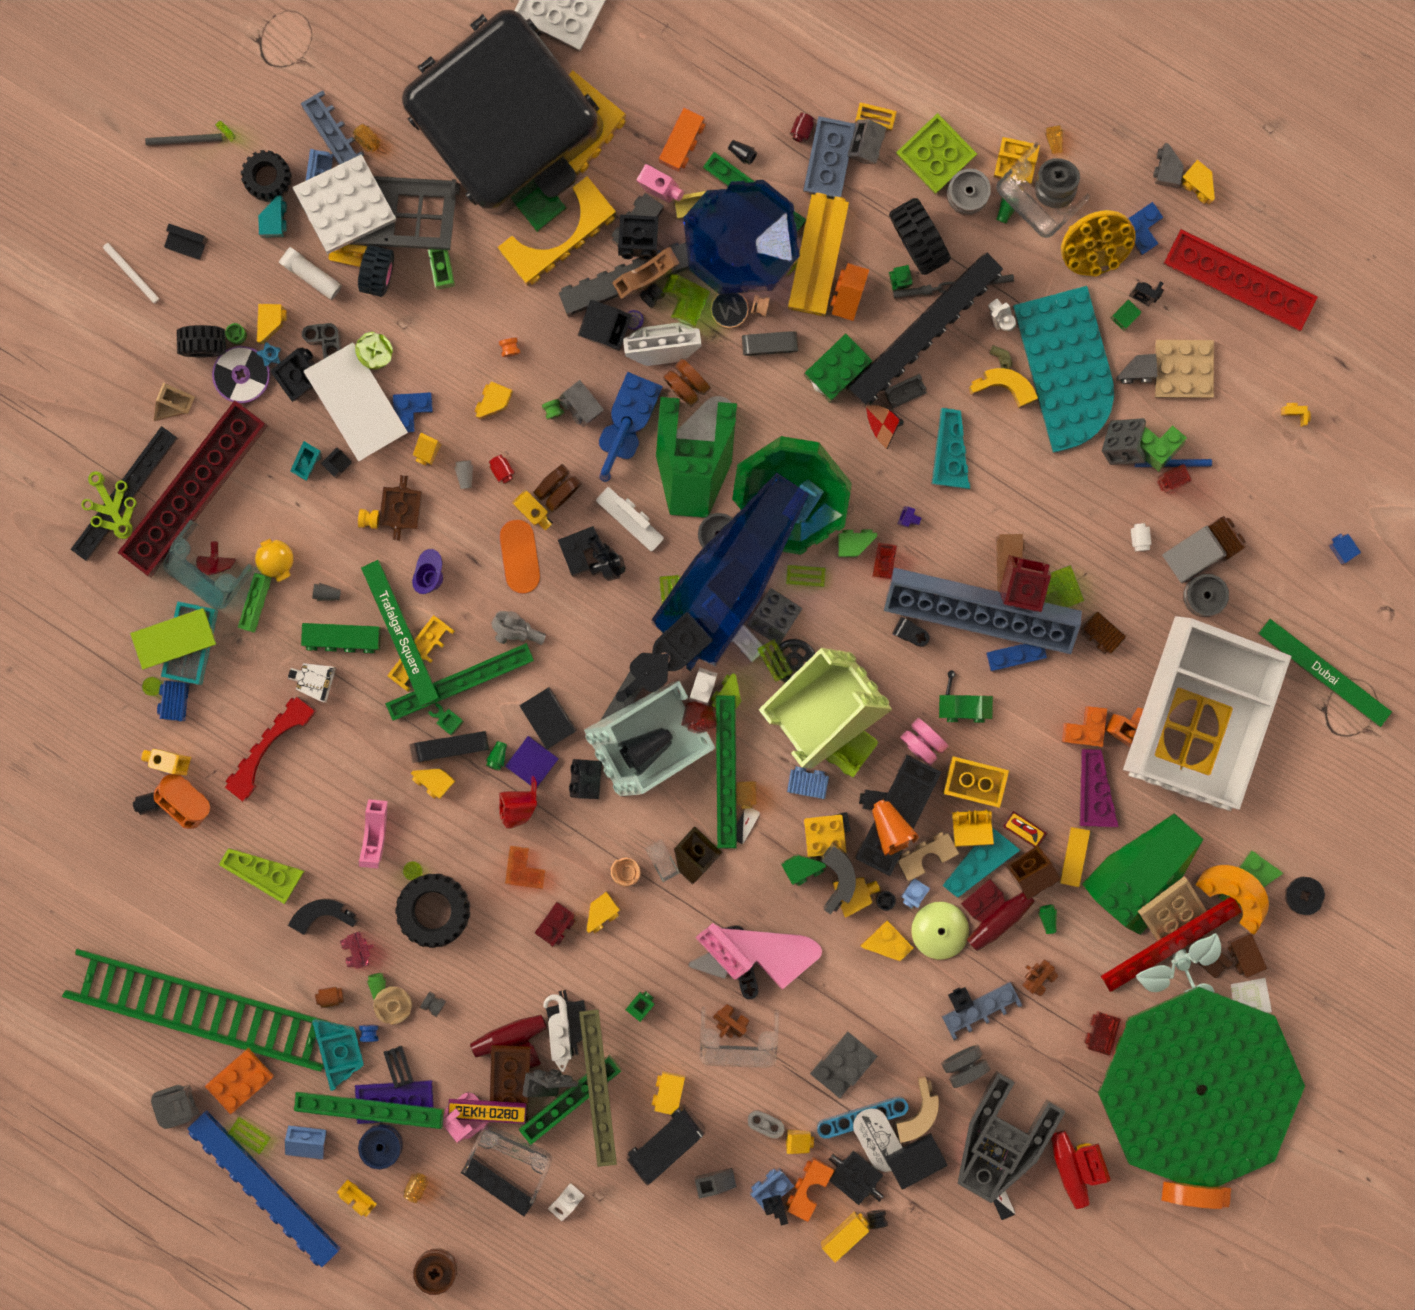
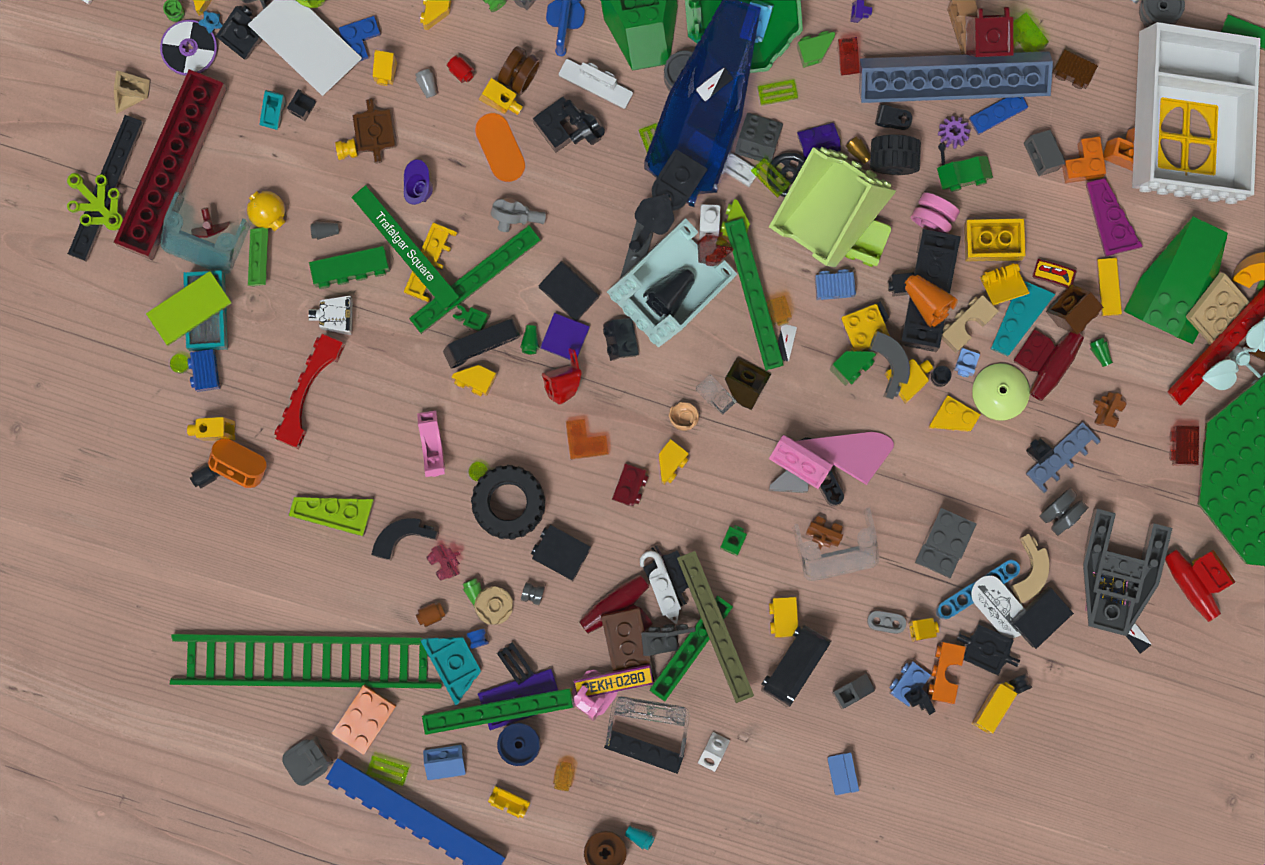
camera: 15 degrees left, 5 degrees down
black tyre [176,325,226,358] -> none
none -> black panel [531,525,591,582]
none -> teal cone [625,826,655,850]
none -> sticker [696,68,733,101]
none -> dark purple bracket [797,123,841,159]
none -> medium blue panel [827,753,859,795]
none -> pearl gold cone [845,136,871,164]
none -> black wheel [870,134,921,175]
none -> medium lavender gear [938,116,970,149]
none -> dark grey brick [1024,130,1066,176]

